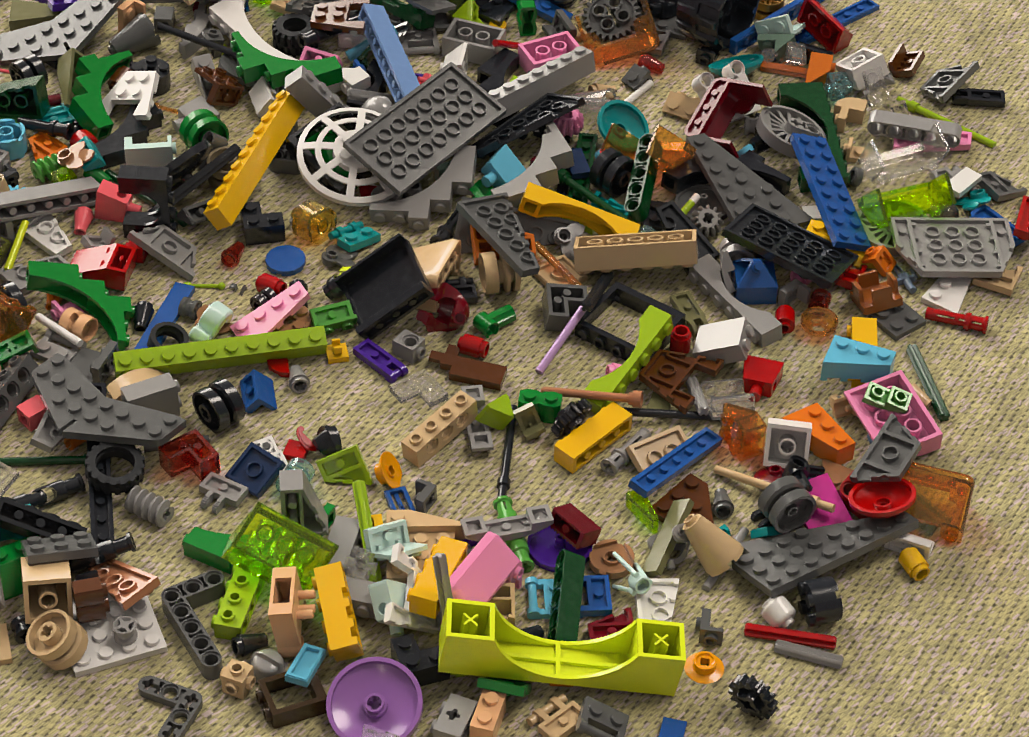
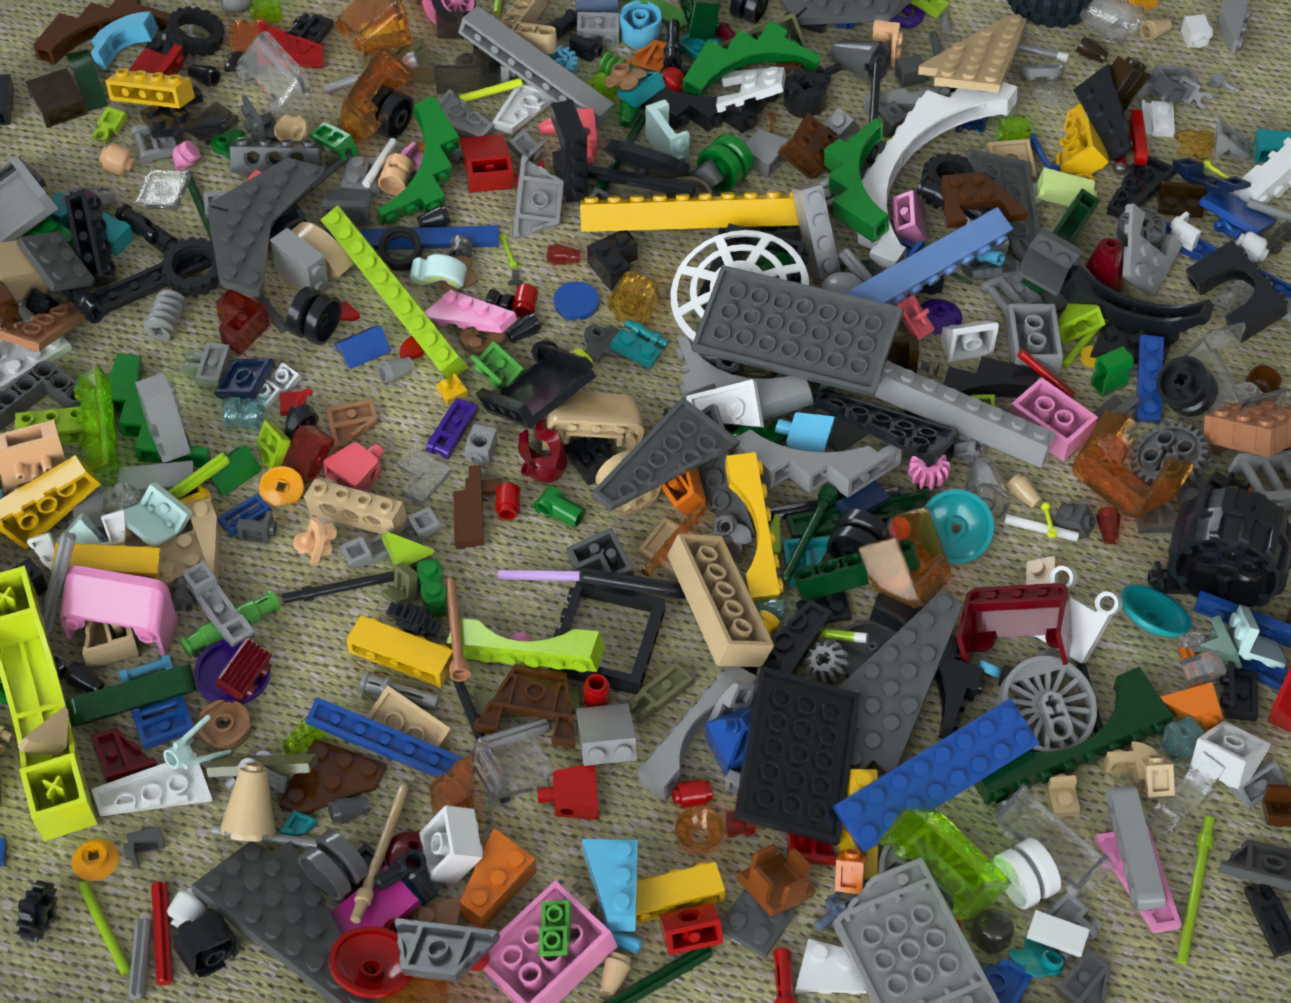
camera: 70 degrees right, 10 degrees up
none -> tan slope [18,706,68,756]
none -> lime bar [78,881,131,976]
none -> green panel [207,445,261,496]
none -> clear red brick [281,425,335,483]
none -> light nougat hips [293,517,337,566]
none -> coral torso [323,443,384,491]
none -> medium nougat wing [326,398,378,451]
none -> red brick [659,903,724,955]
none -> white wing [686,379,764,428]
none -> white wheel [993,838,1061,910]
none -> neon yellow hinge [1041,502,1058,538]
none -> tan bracket [1141,754,1175,798]

